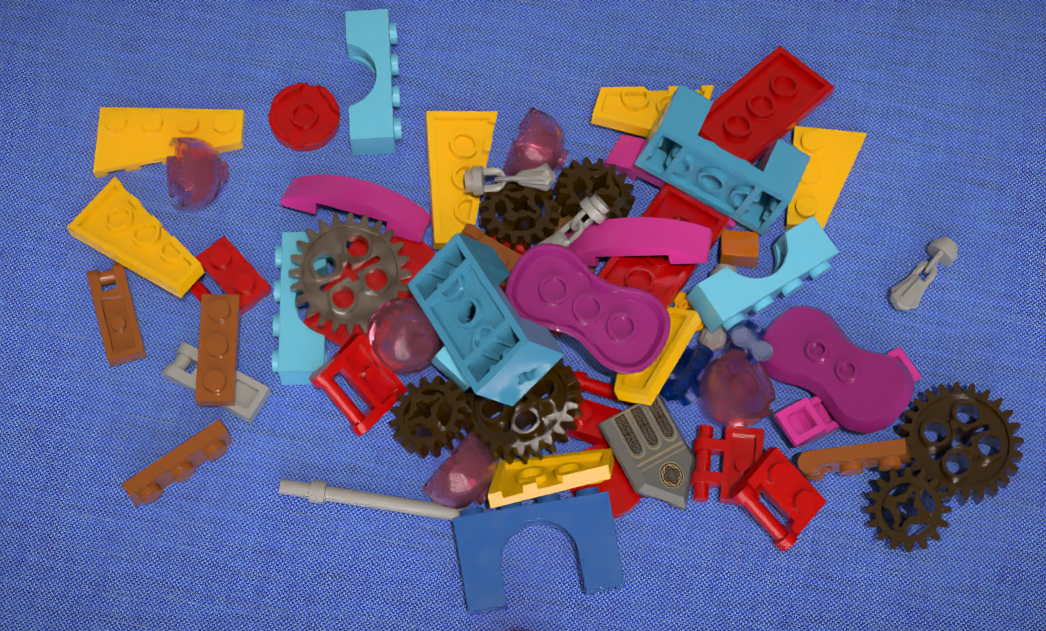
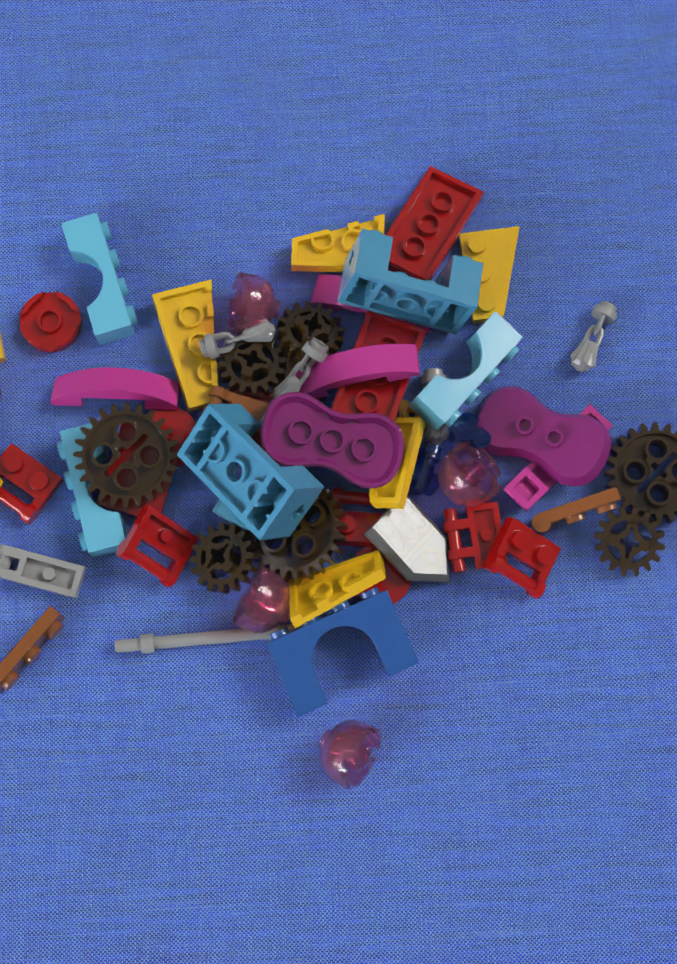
camera: 15 degrees left, 10 degrees up
dark orange plate [195,294,241,406] -> none
clear pink cylinder [367,297,444,374] -> none
orange slope [719,230,759,268] -> none

